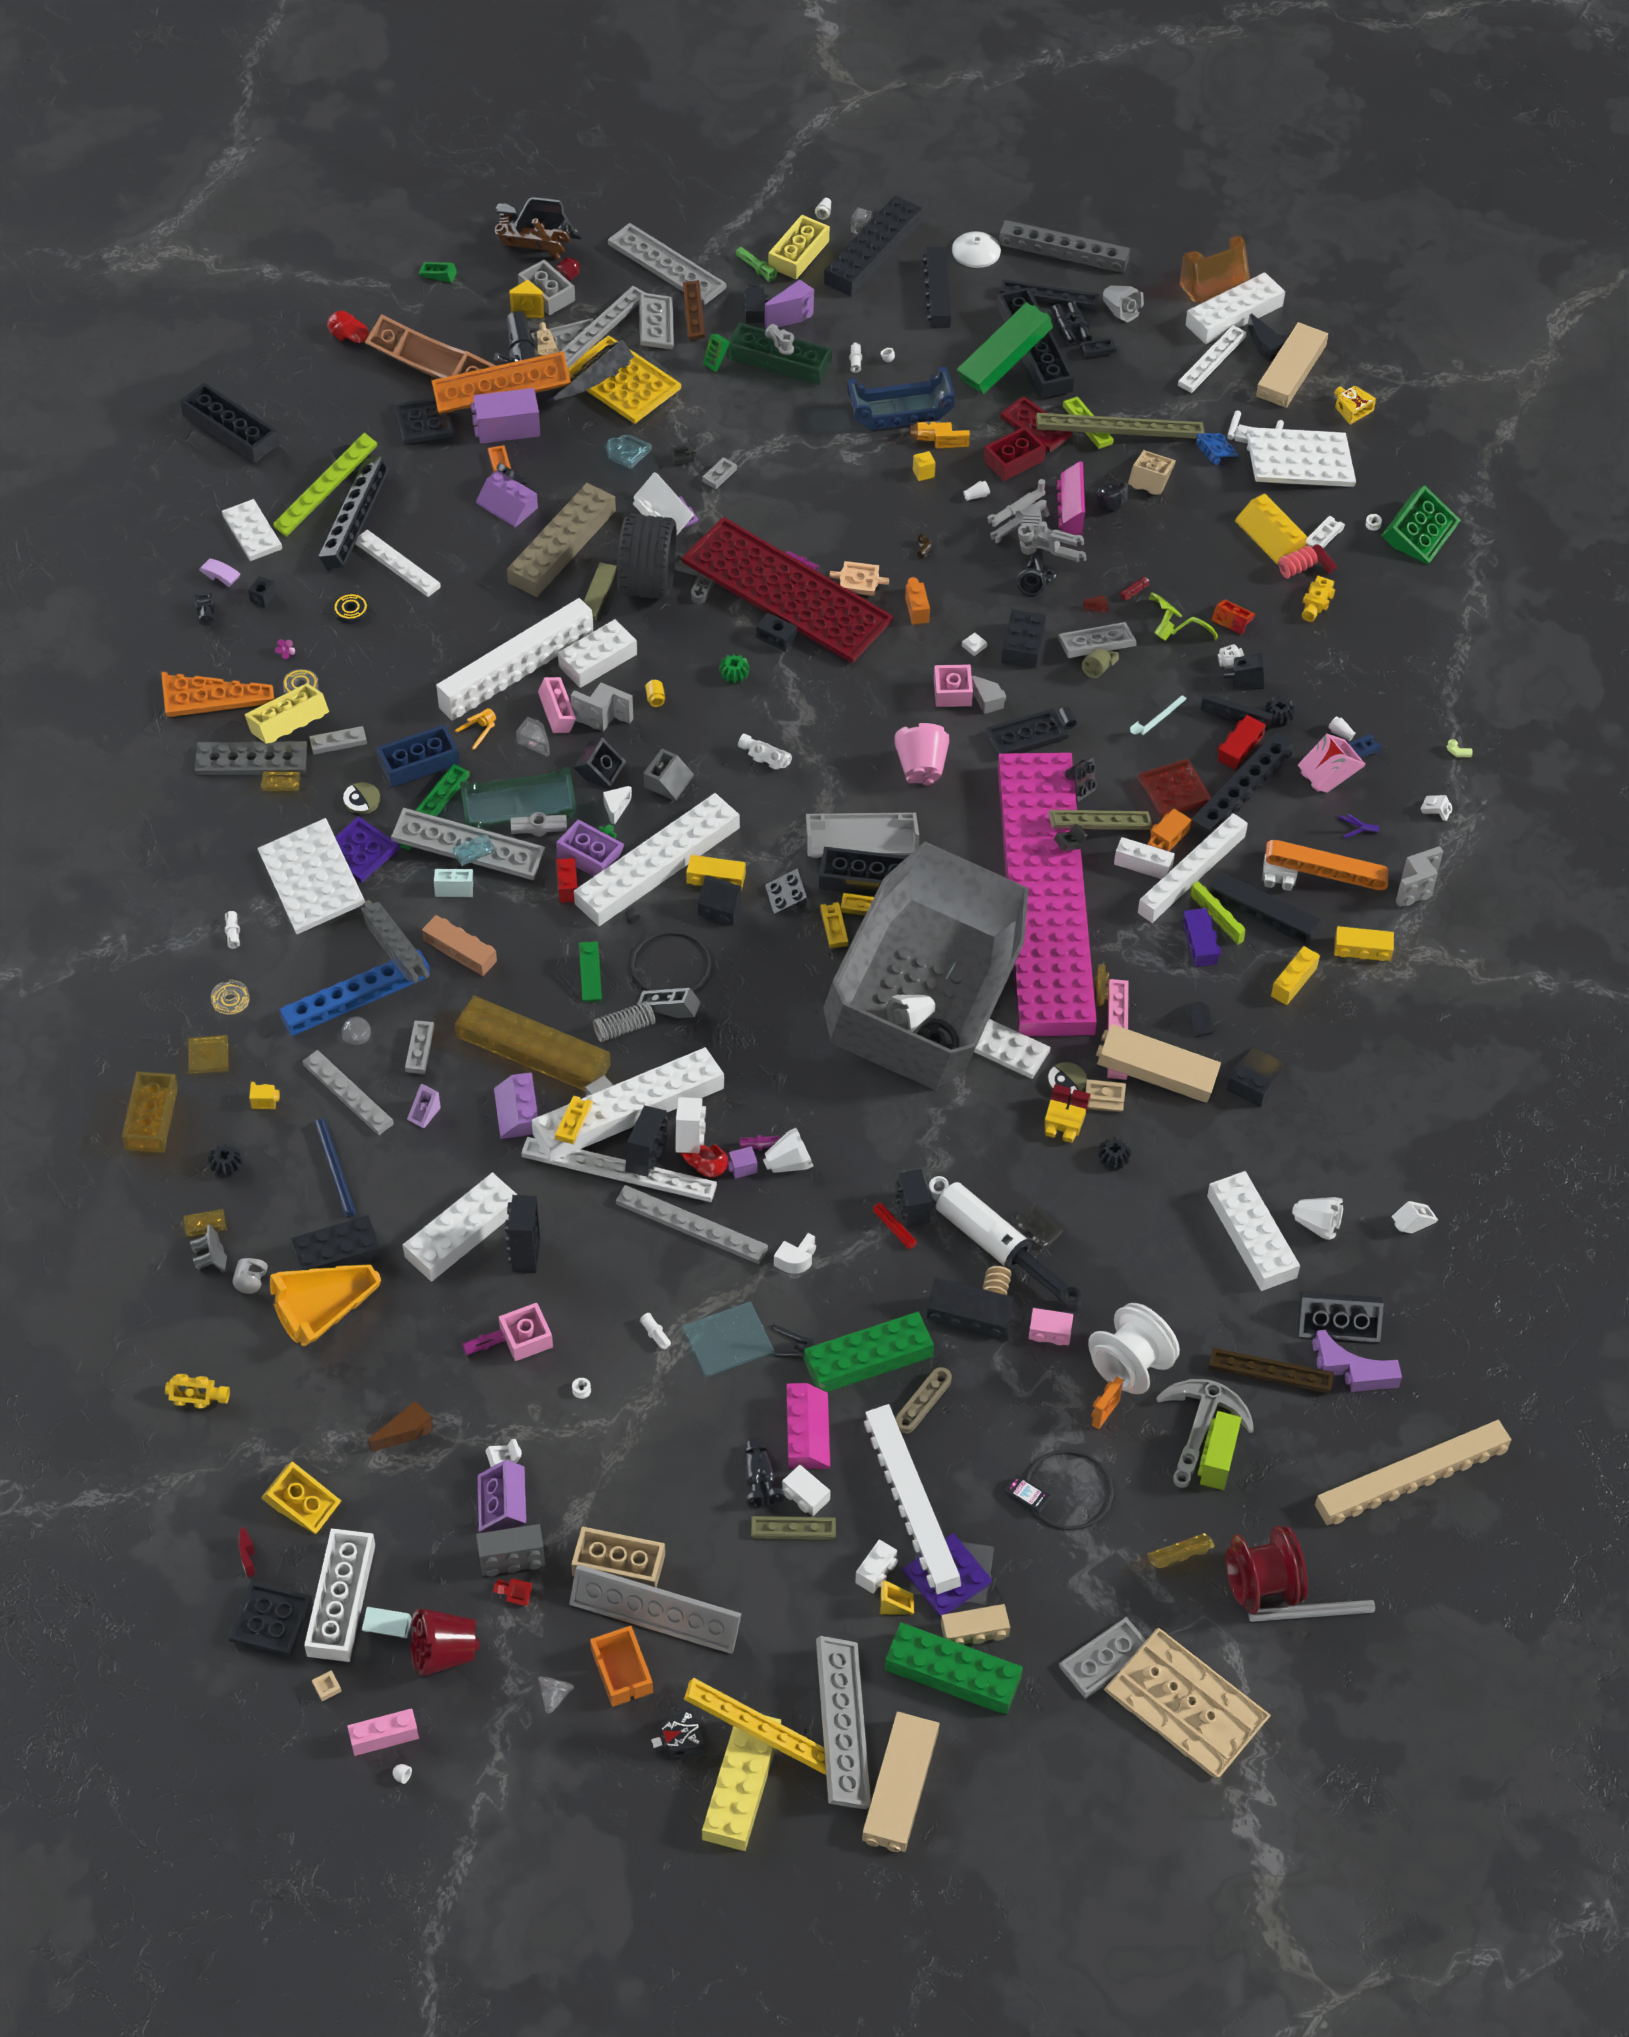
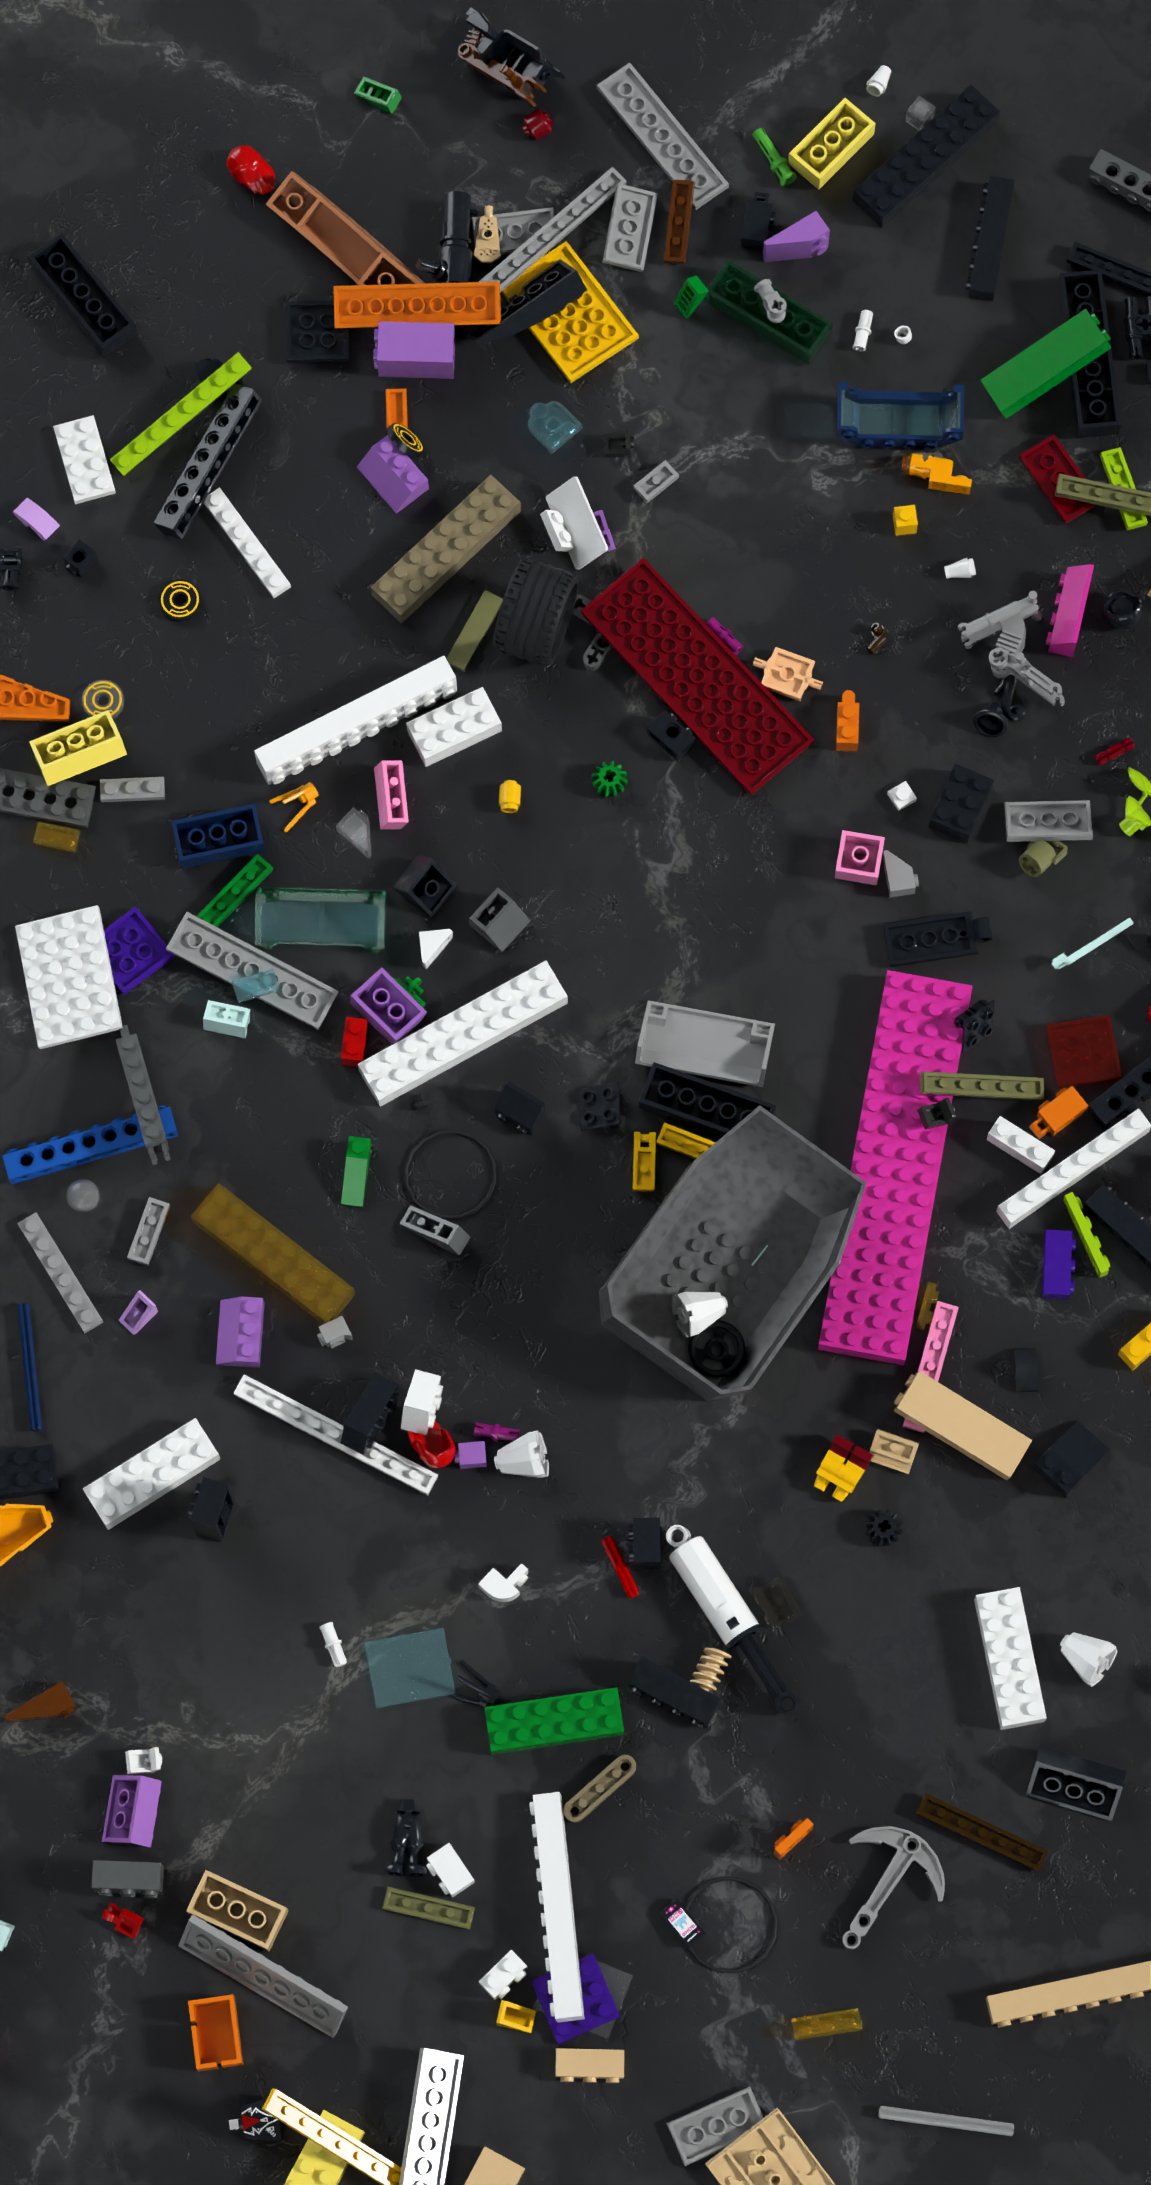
camera: 15 degrees right, 20 degrees up
magenta plant [275,639,295,659] -> none
tile [343,782,381,815] -> none
dark red cone [410,1609,479,1676] -> none
nougat brick [422,915,497,976] -> none
magenta pin [462,1329,505,1356] -> none
bright pink brick [499,1303,553,1361] -> none
yellow slope [510,280,544,318] -> none
light grey piece [511,812,567,837] -> none
light grey brick [518,260,575,315] -> none
white brick [532,1047,724,1162] -> none
clear hat [538,1676,574,1713] -> none
yellow plate [555,1096,593,1145] -> none
light grey bracket [571,683,633,732] -> none
white bush [572,1378,591,1399] -> none
light grey piece [593,1001,655,1043] -> none
light grey plate [616,1185,768,1264] -> none
yellow brick [686,855,746,891] -> none
white brick [738,734,792,770] -> none
dark pink slope [786,1383,830,1469] -> none
green brick [885,1623,1023,1715] -> none
bright pink cone [895,723,949,786] -> none
white dish [952,232,1001,268] -> none
white plate [974,1019,1050,1079] -> none
dark red brick [983,426,1046,482] -> none
bright pink brick [1029,1308,1073,1345] -> none
tile [1048,1062,1087,1098] -> none
clear red piece [1083,595,1109,612] -> none
white wheel [1088,1303,1180,1394] -> none
lime brick [1198,1411,1242,1490] -> none
dark red wheel [1226,1526,1308,1615] -> none
medium lavender arch [1313,1330,1402,1392] -> none

